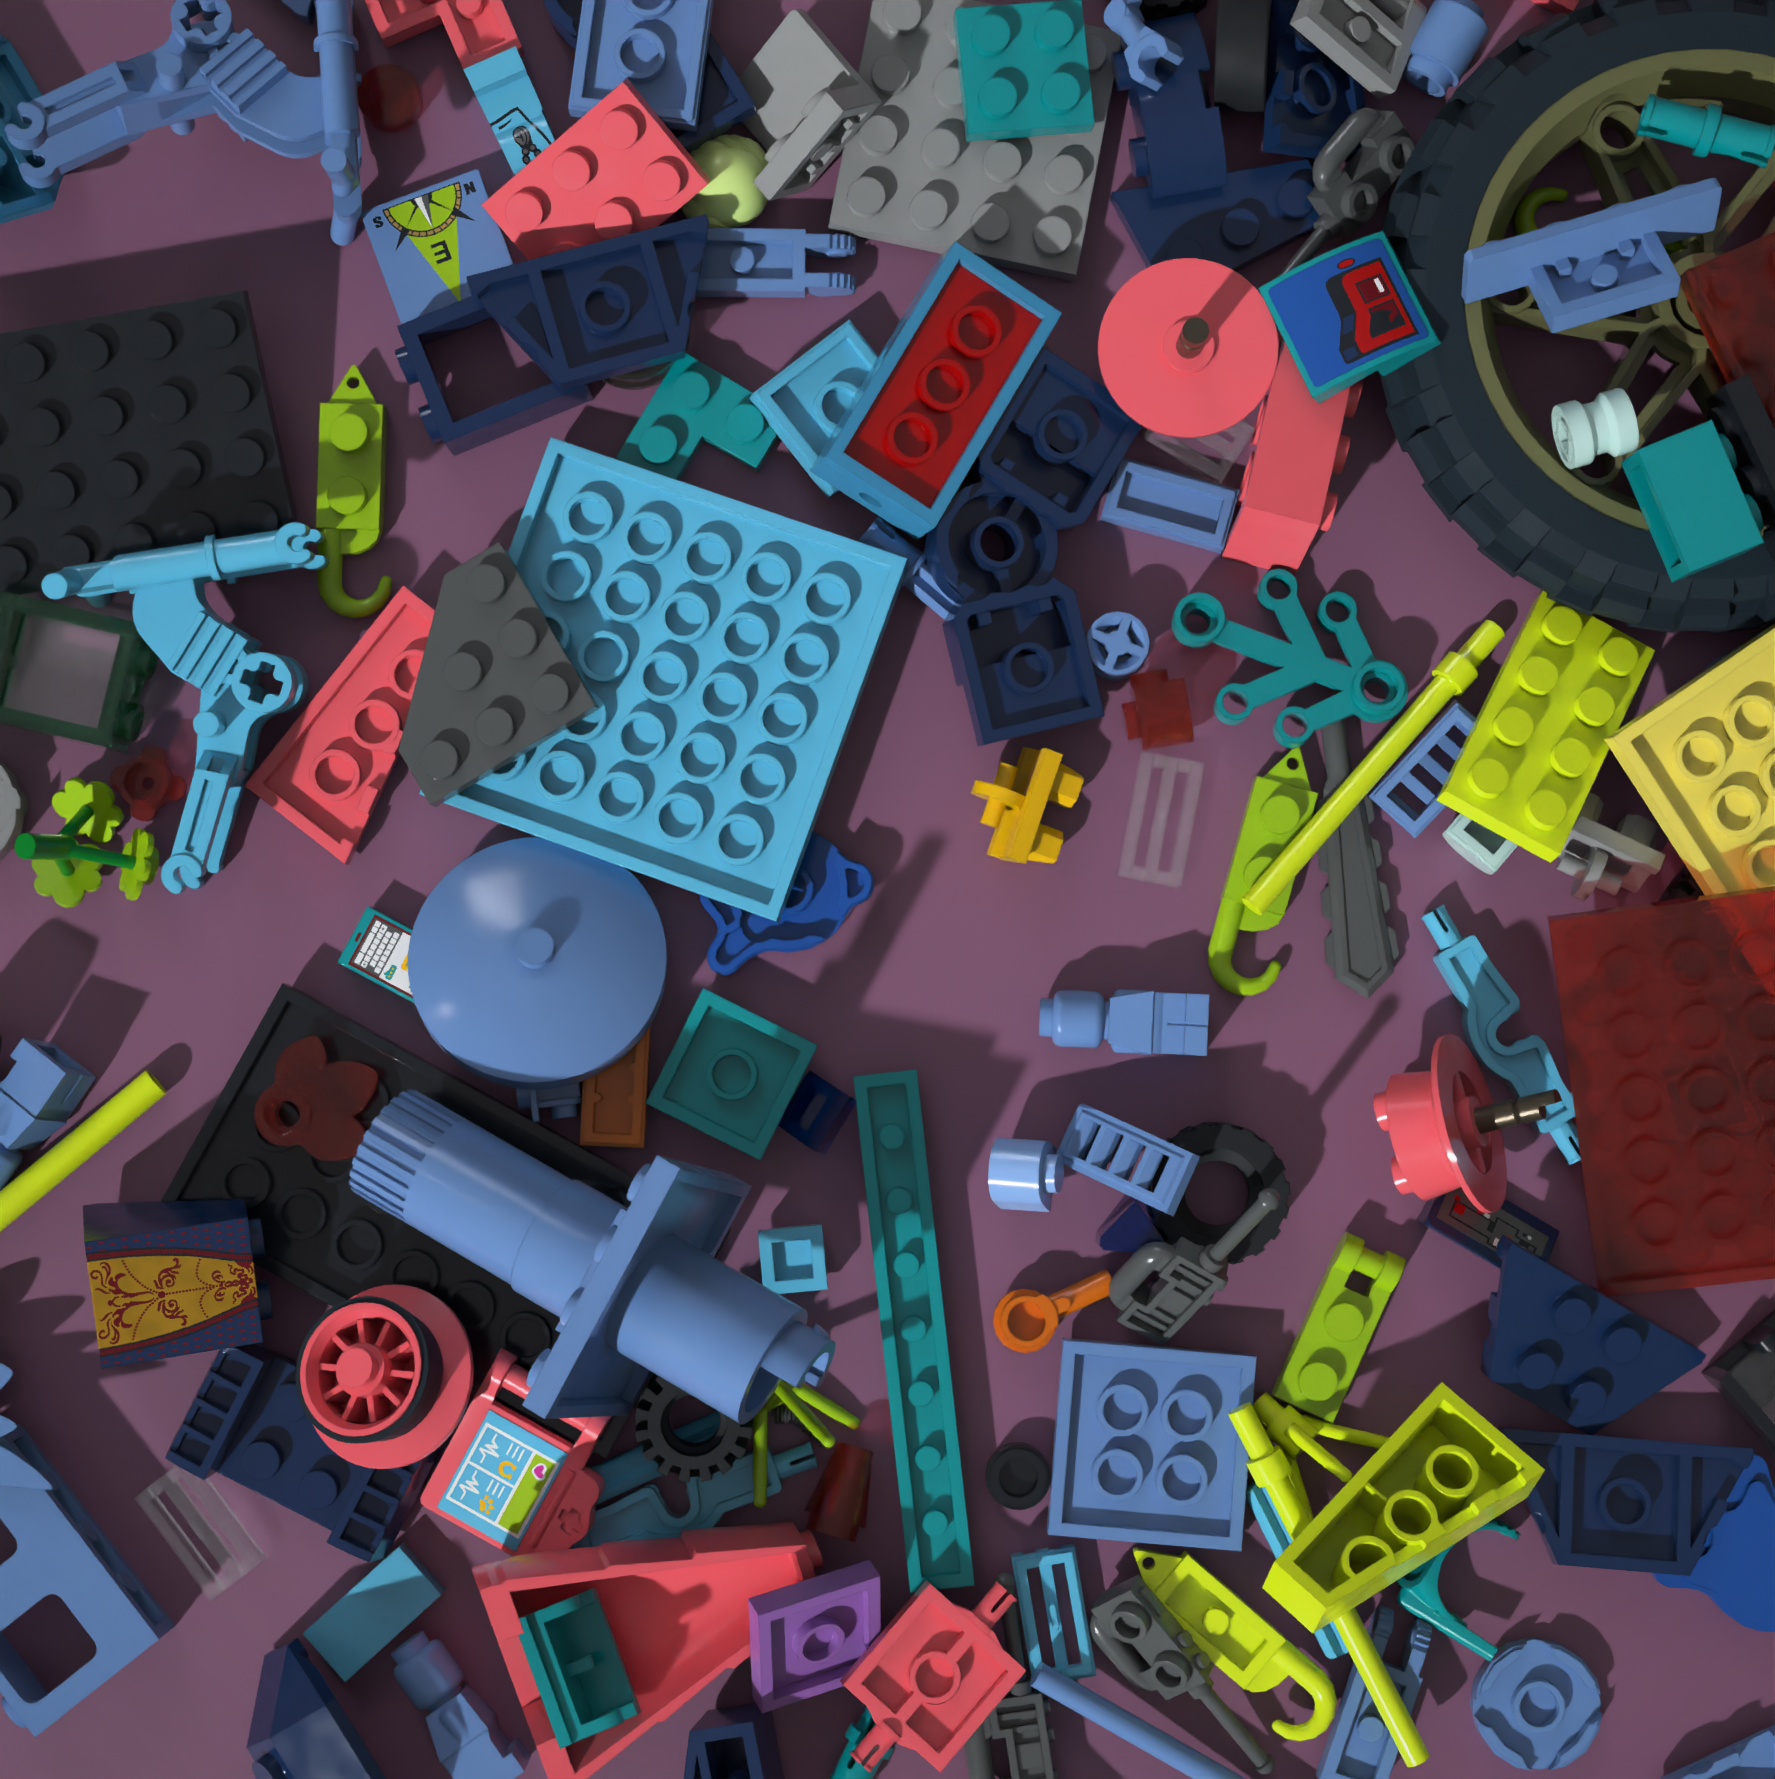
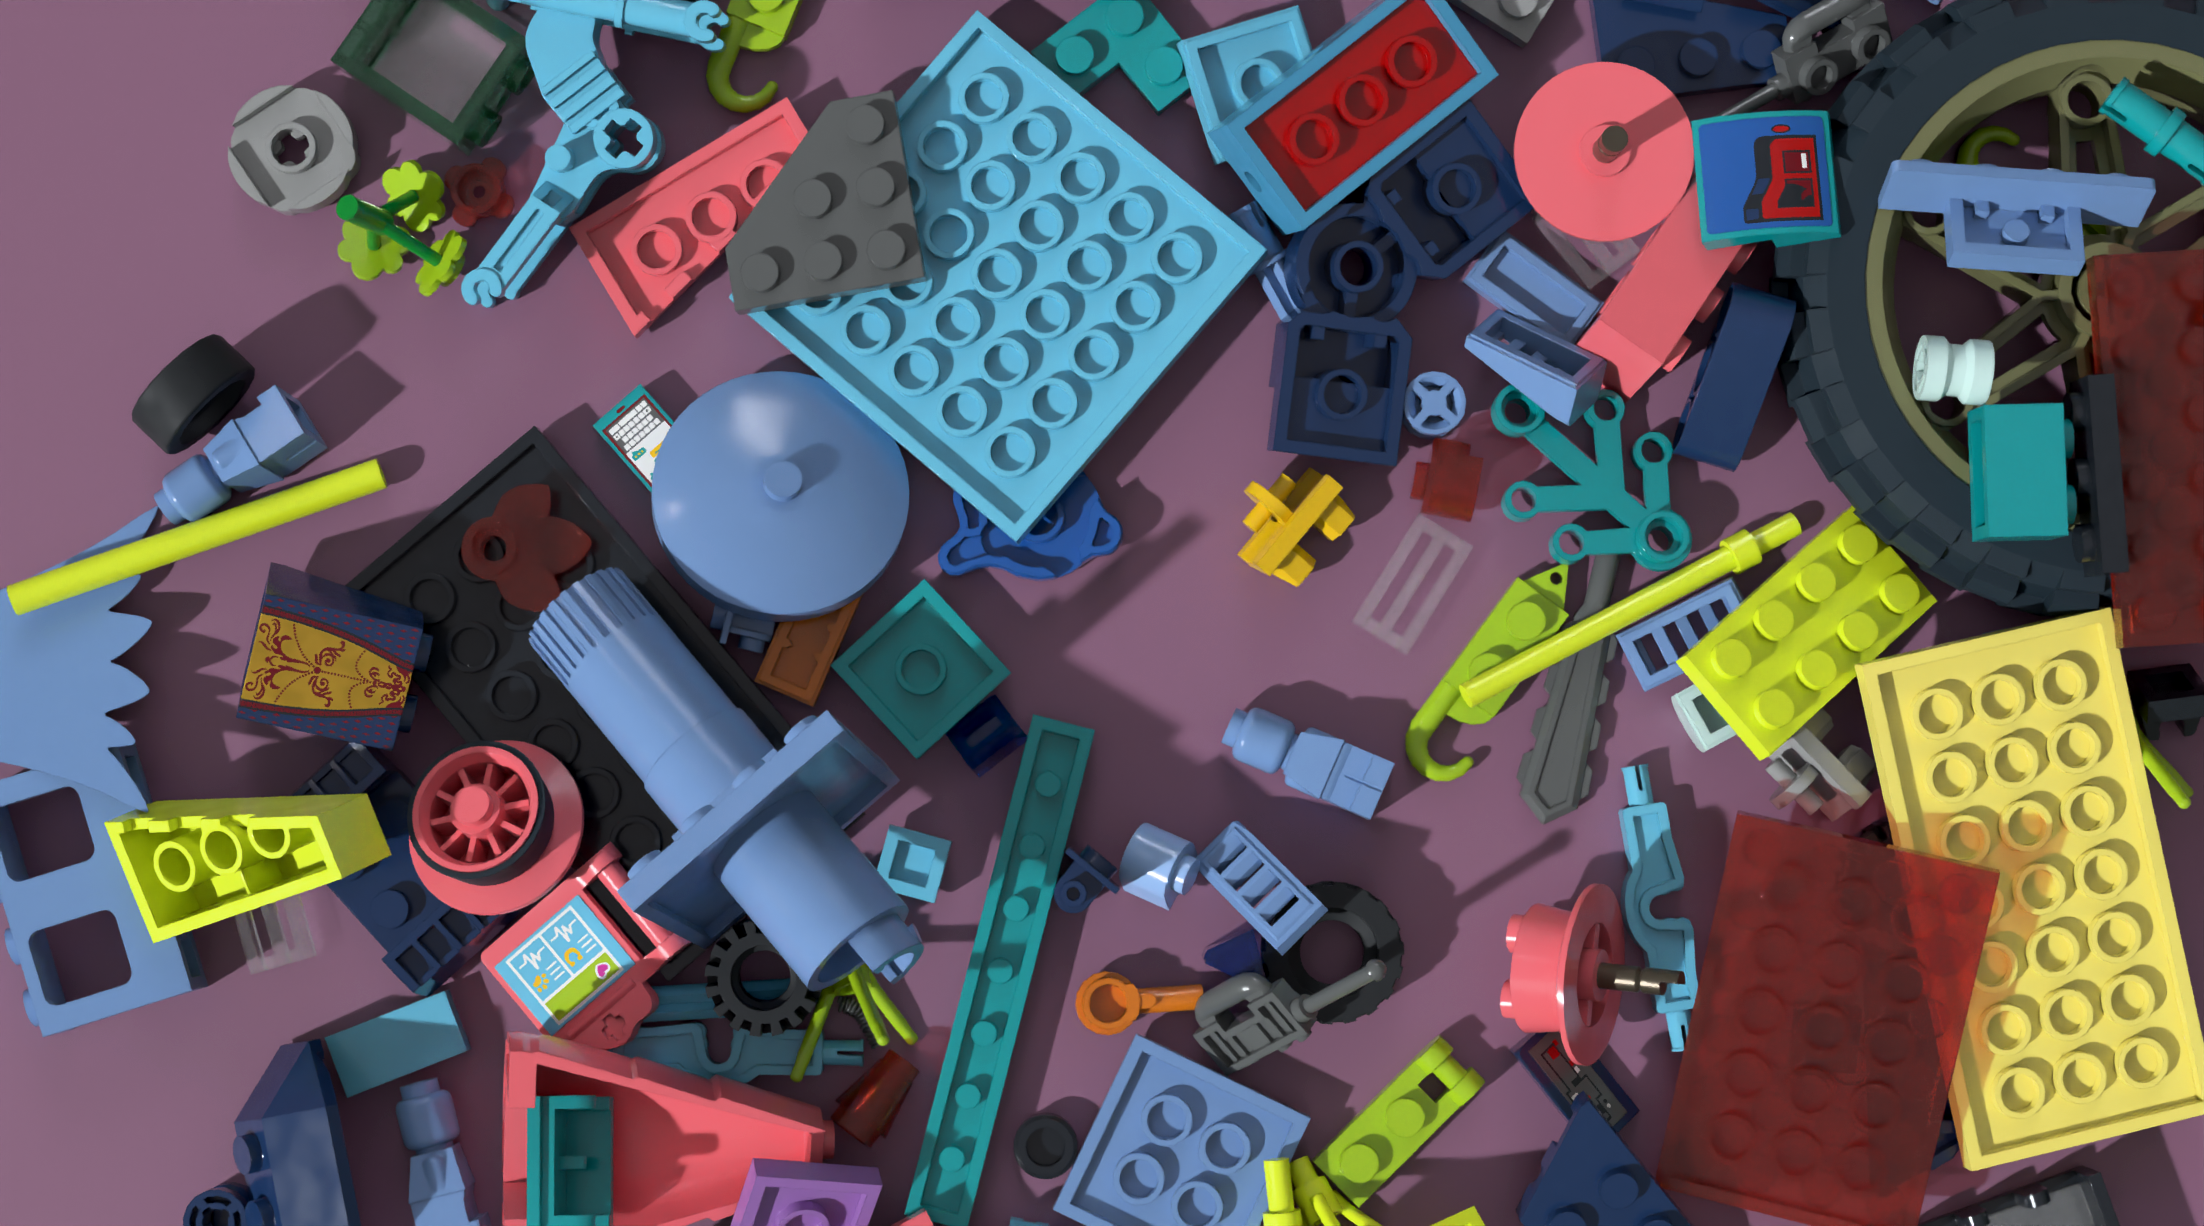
camera: 15 degrees right, 0 degrees up
none -> neon yellow wedge [104,793,392,943]
none -> dark blue hinge [1054,844,1120,913]
none -> medium blue slope [1464,309,1608,426]
none -> dark blue beam [1672,282,1796,472]

